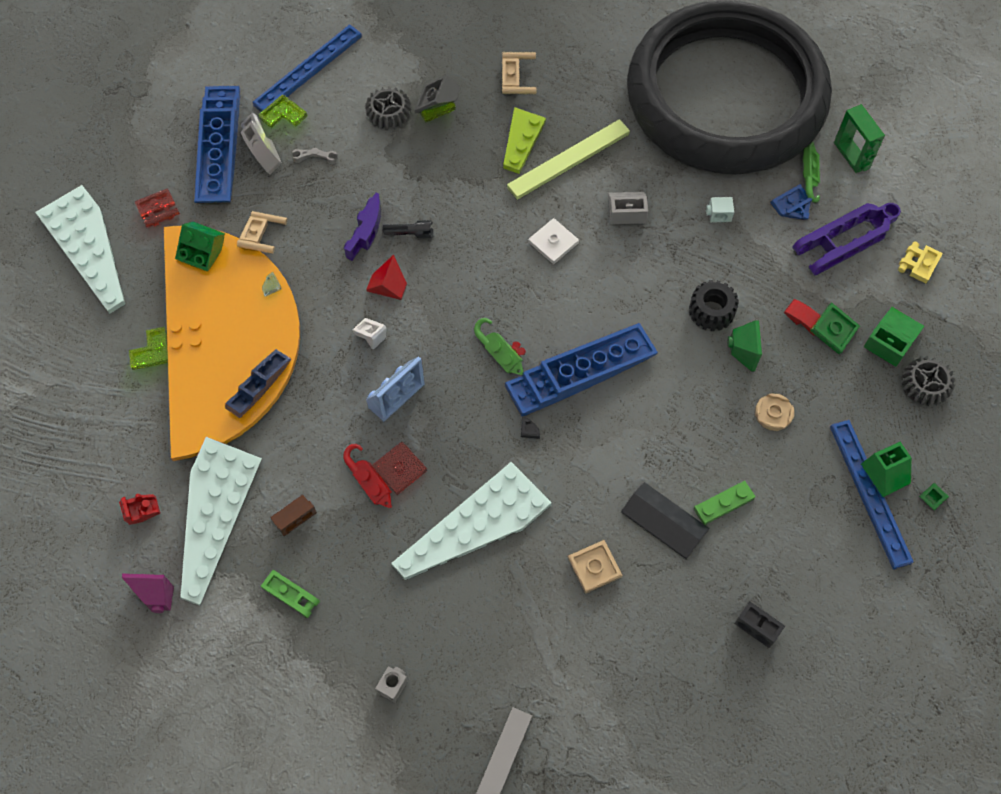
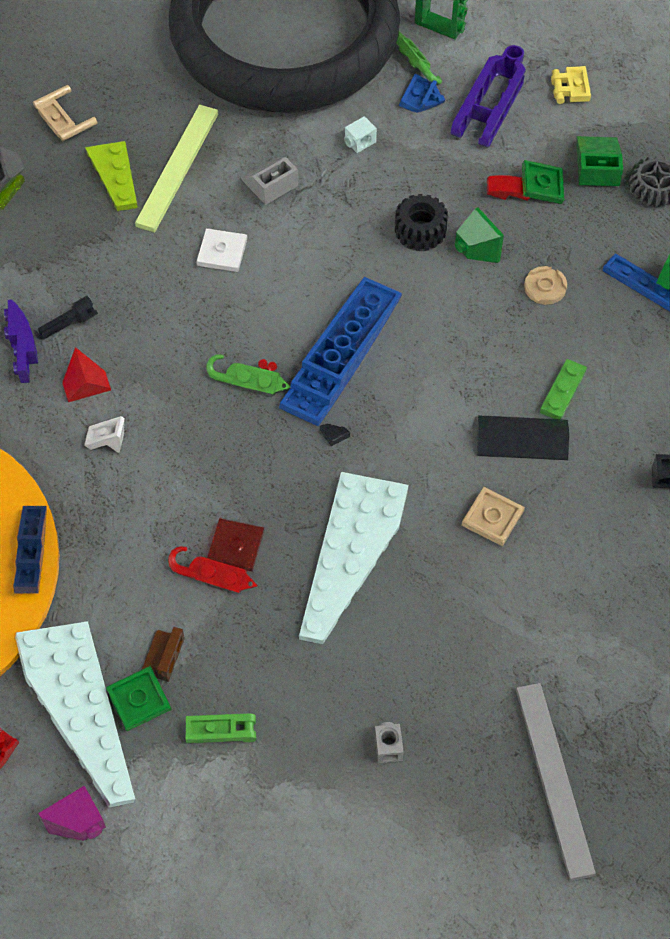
camera: 35 degrees left, 5 degrees down
light blue slope [366,356,425,422] -> none
none -> green plate [106,666,172,732]

